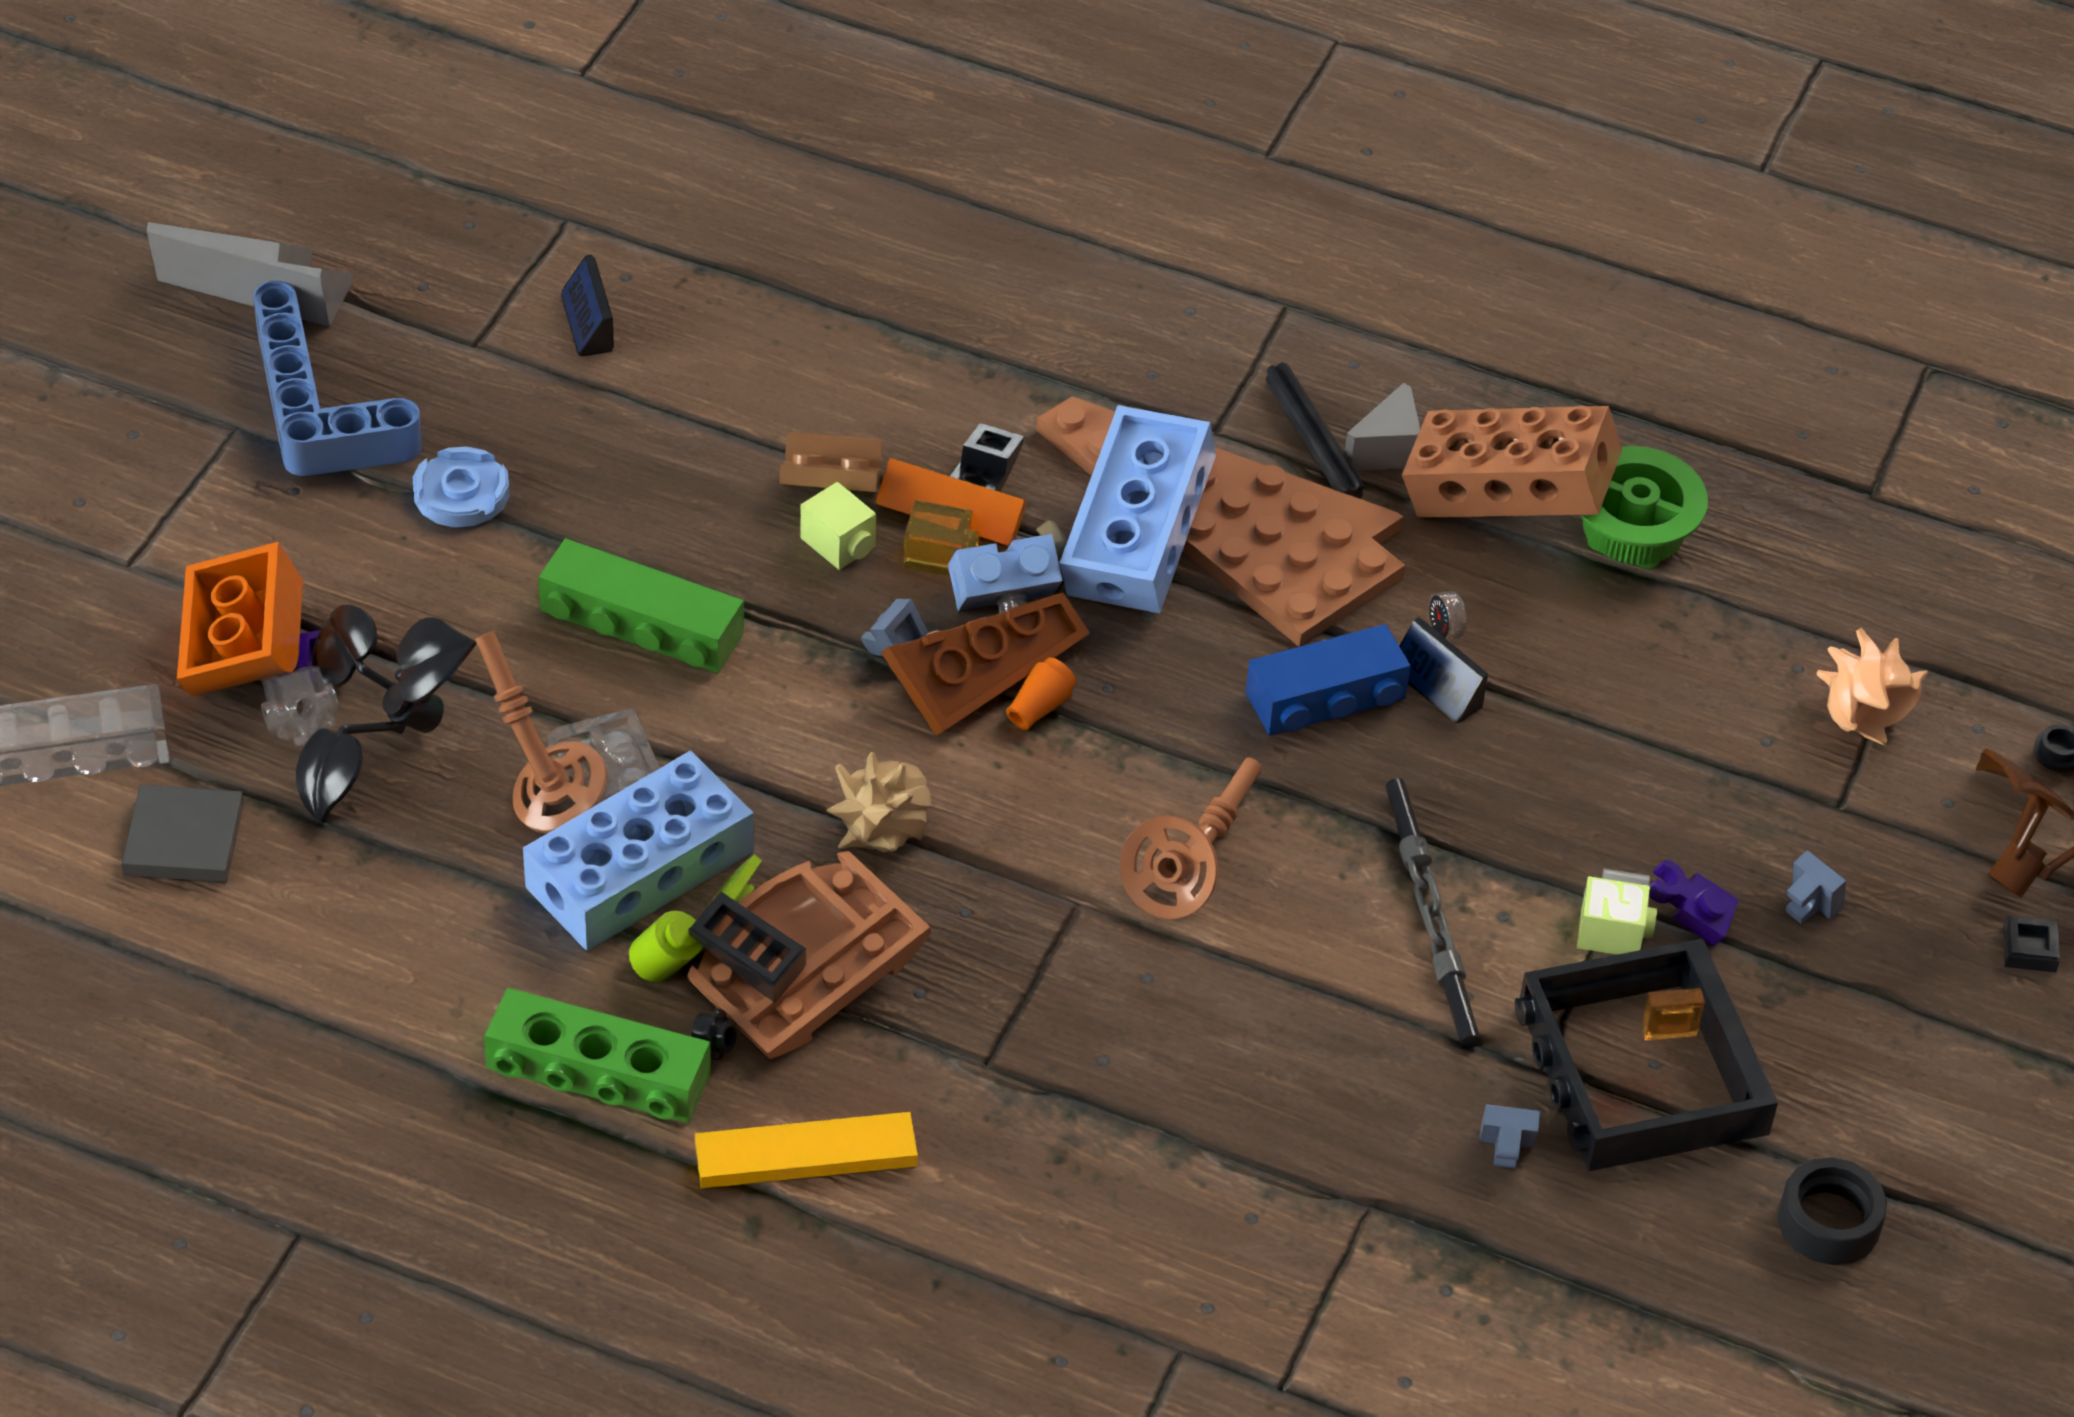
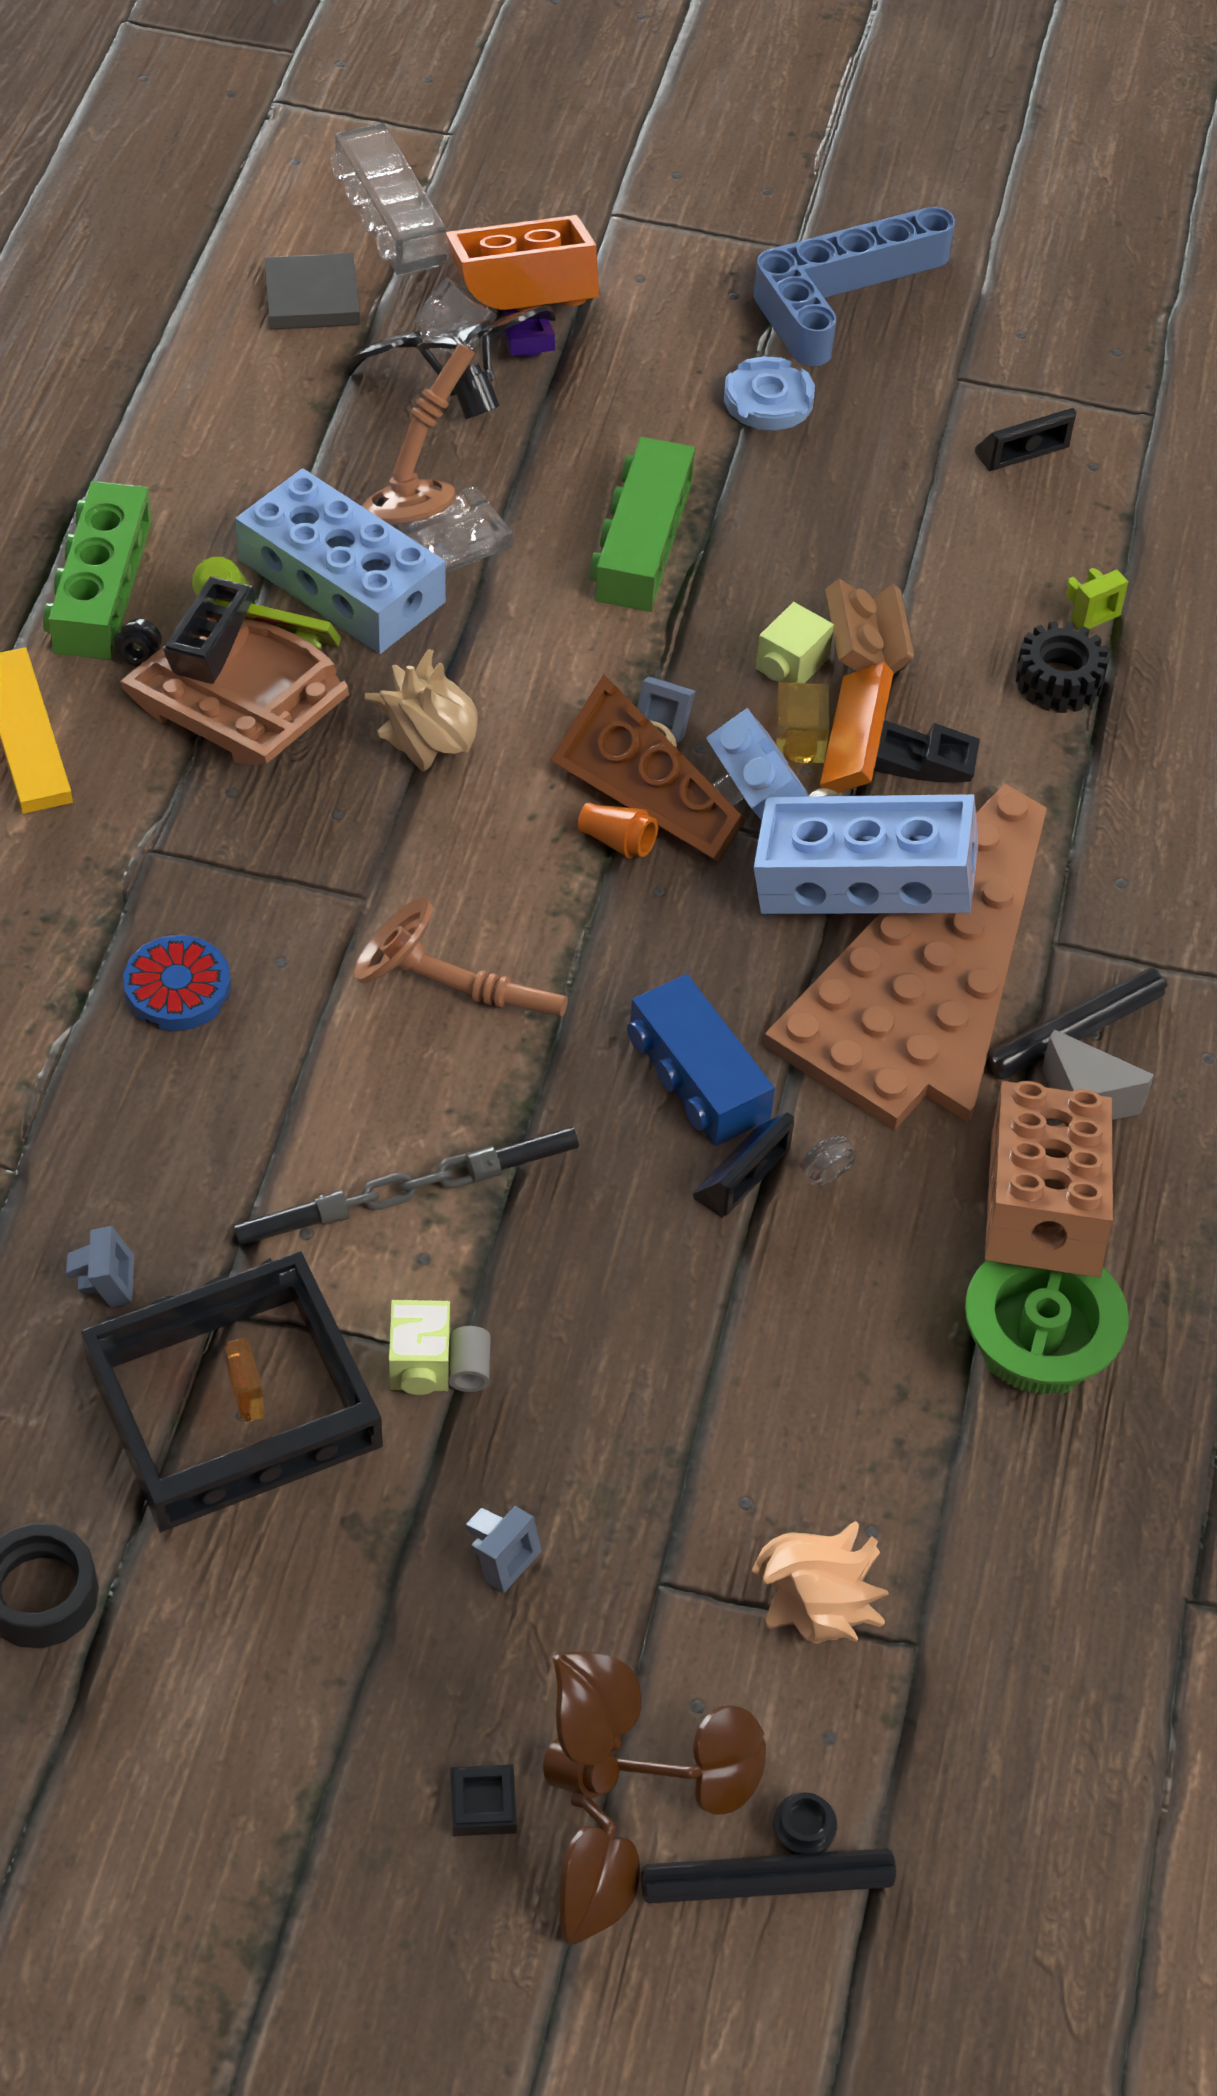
camera: 80 degrees right, 5 degrees up
light grey slope [147,222,354,327] -> none
dark purple plate [1649,859,1739,946] -> none
none -> tile [123,935,231,1031]
none -> black tyre [1015,621,1109,713]
none -> lime tile [1066,568,1129,630]

